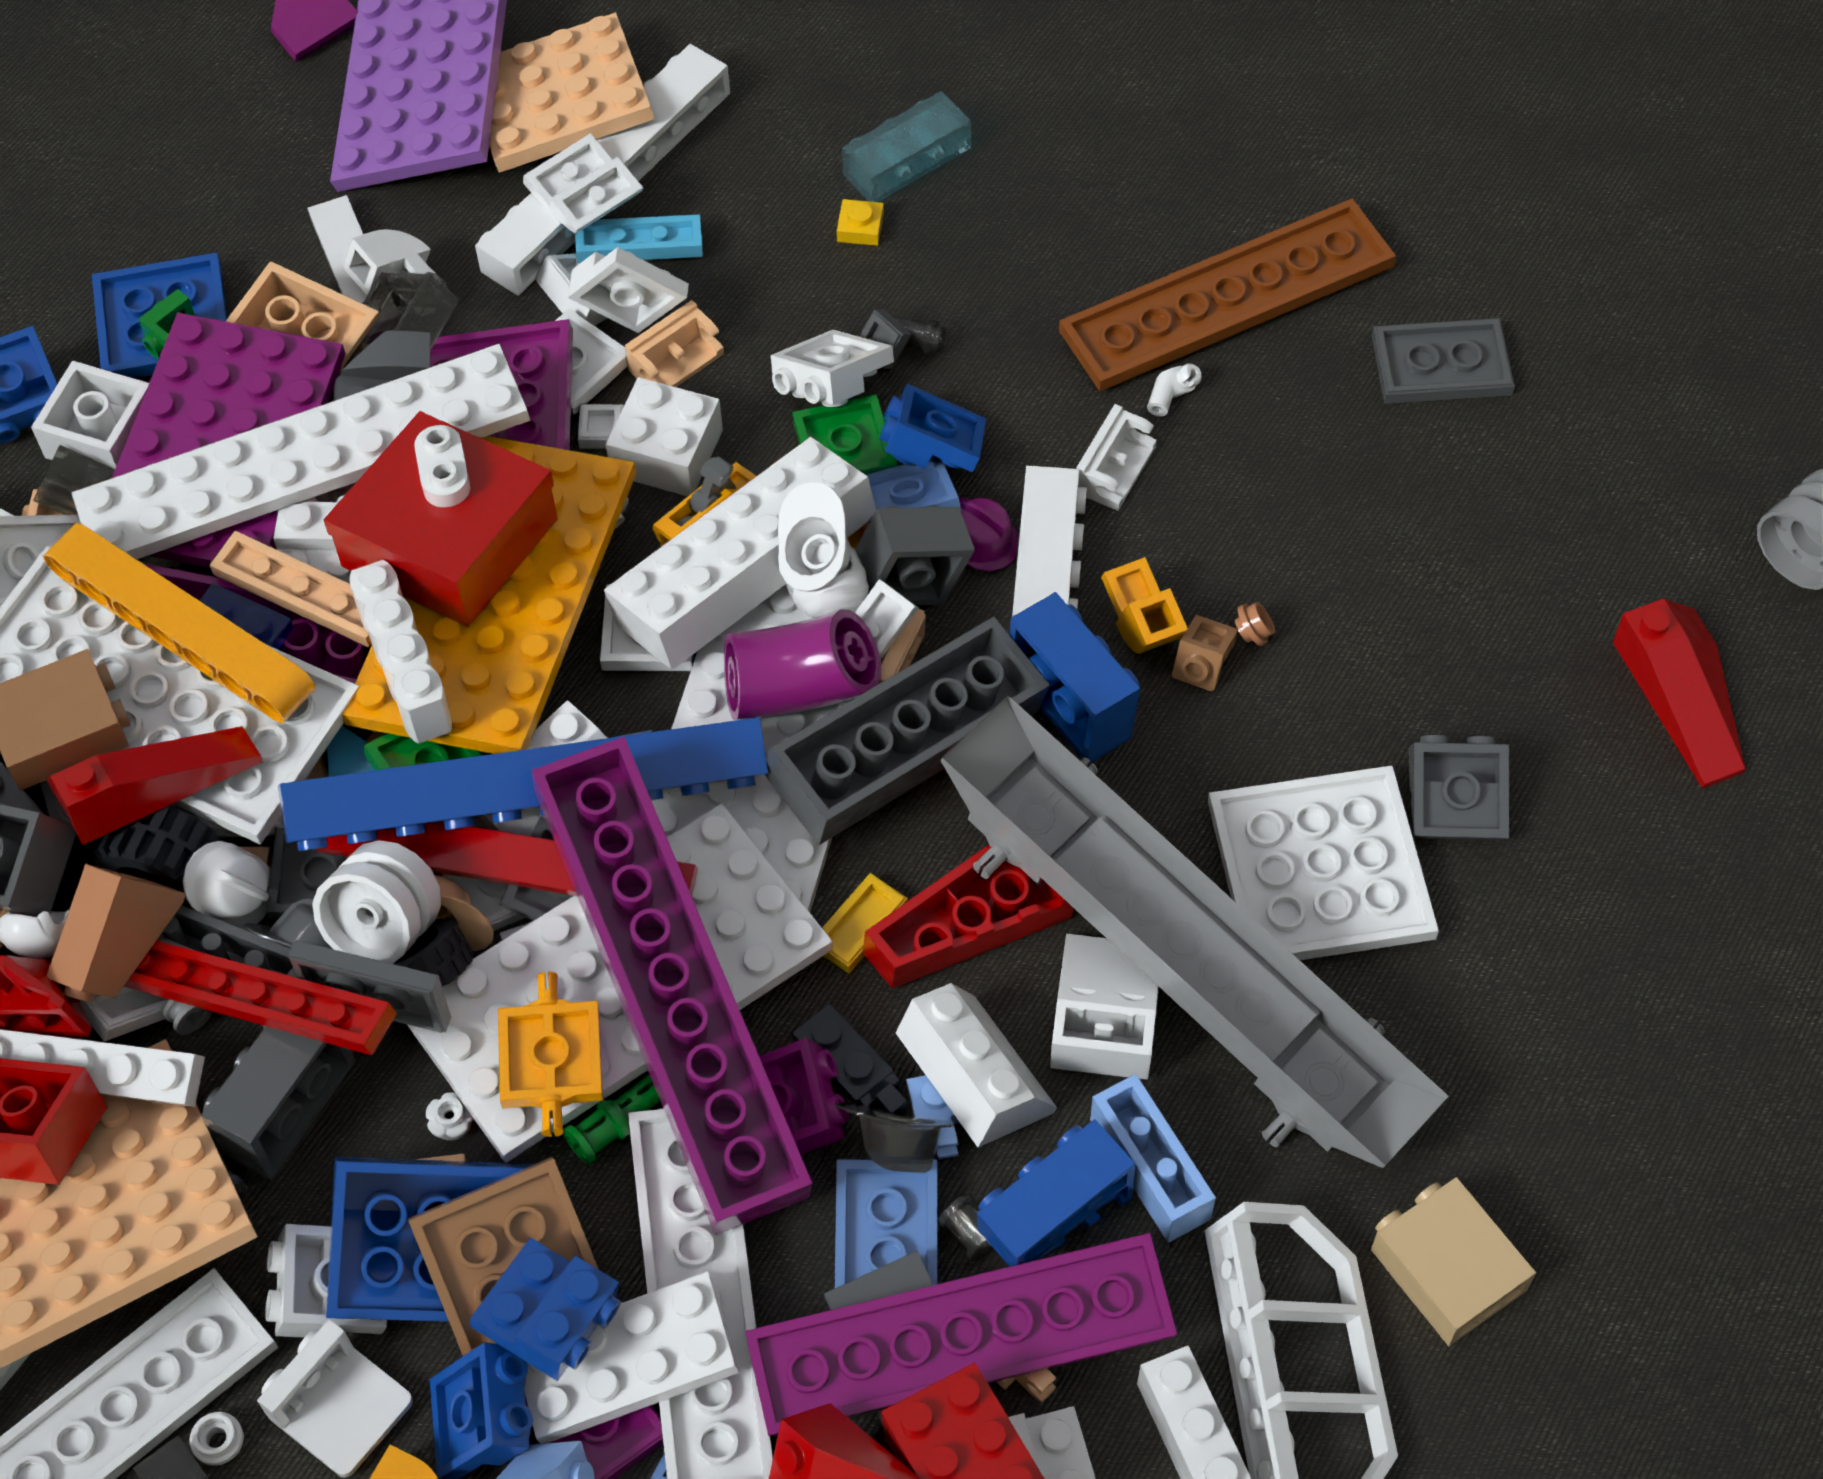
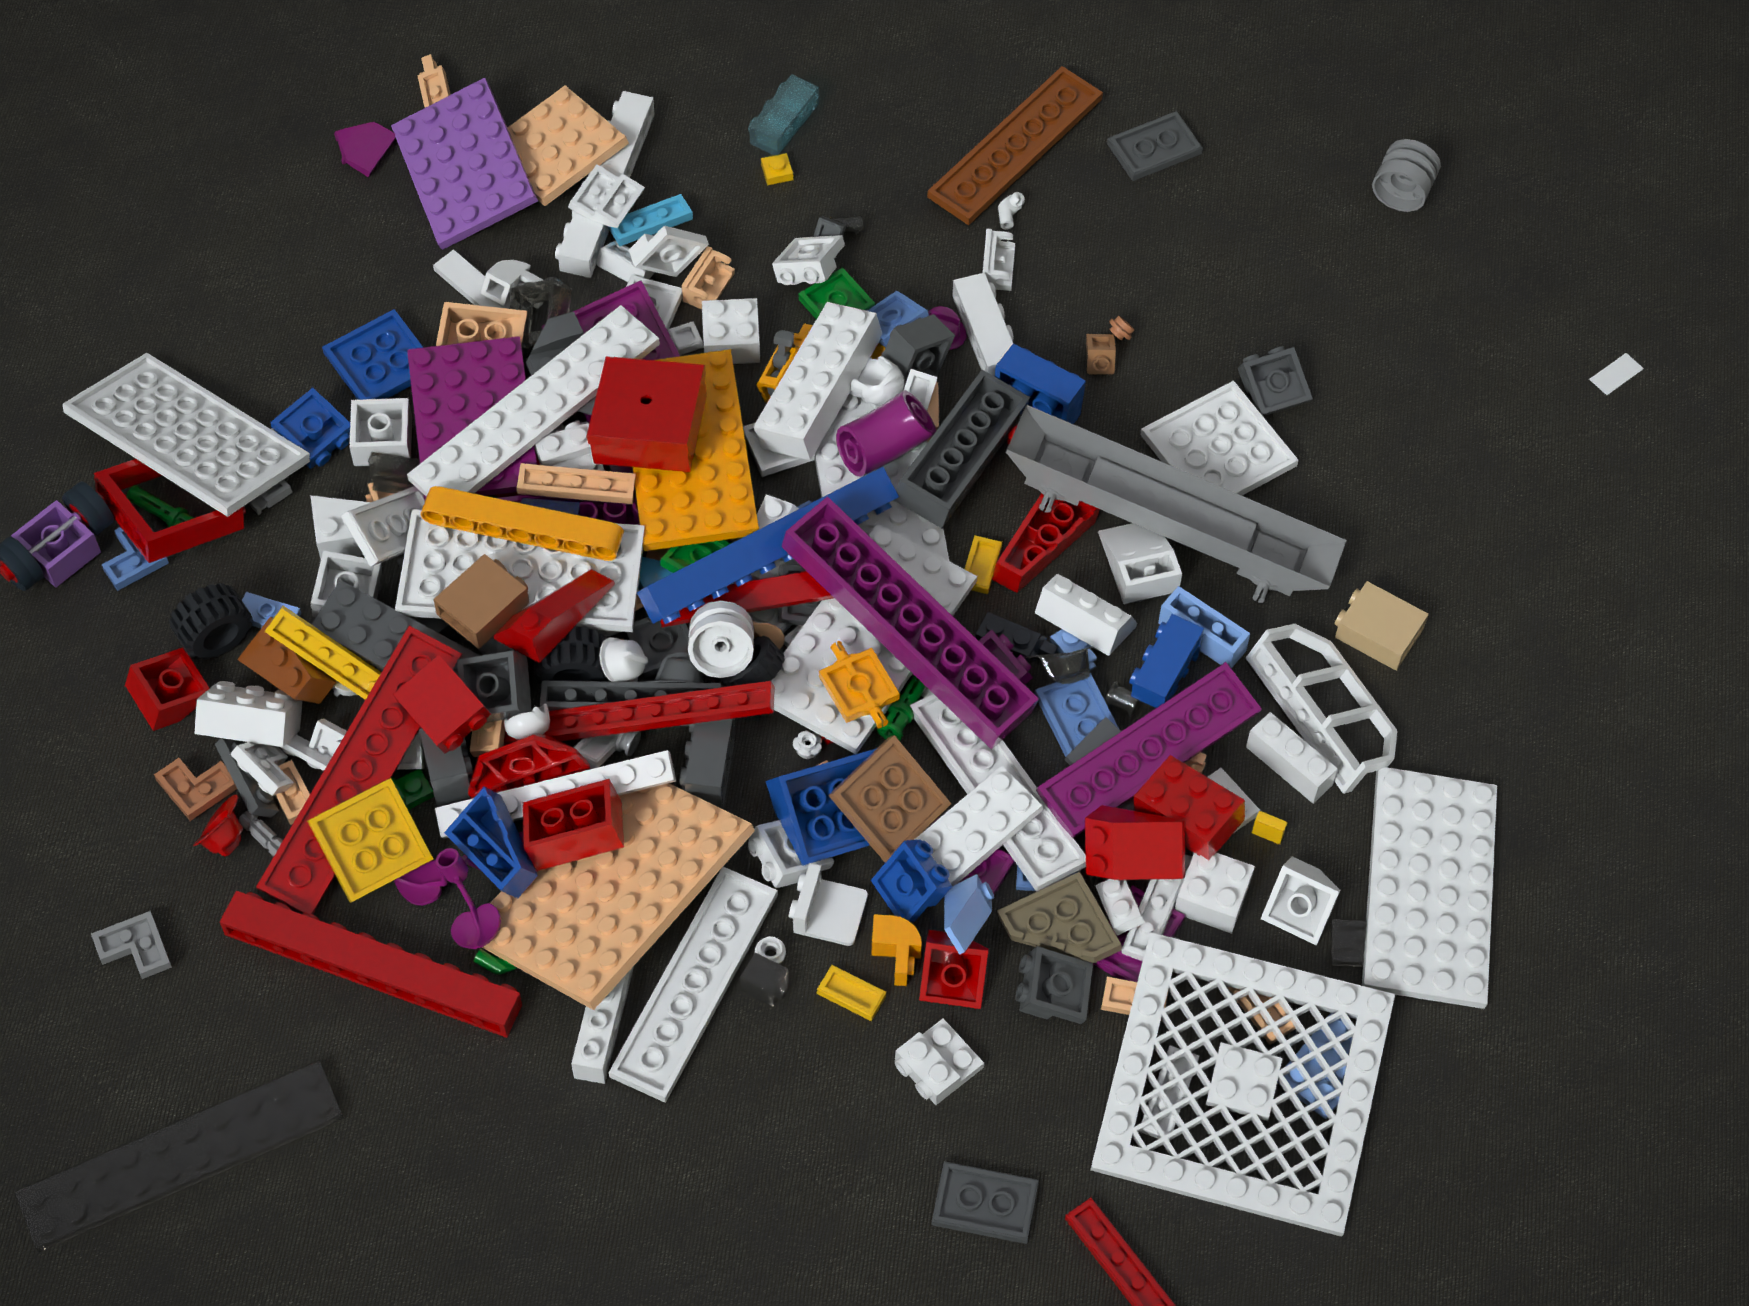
camera: 25 degrees left, 0 degrees up
nougat slope [47,864,186,1002] -> none
green bracket [138,289,195,360] -> none
dark grey tile [288,940,451,1033] -> none
white brick [350,560,452,744] -> none
white plate [414,425,470,508] -> none
blue plate [470,1237,621,1382] -> none
white piece [778,482,851,592] -> none
blue plate [879,384,986,473] -> none
light orange brick [1101,557,1188,654] -> none
red wedge [1613,599,1745,789] -> none

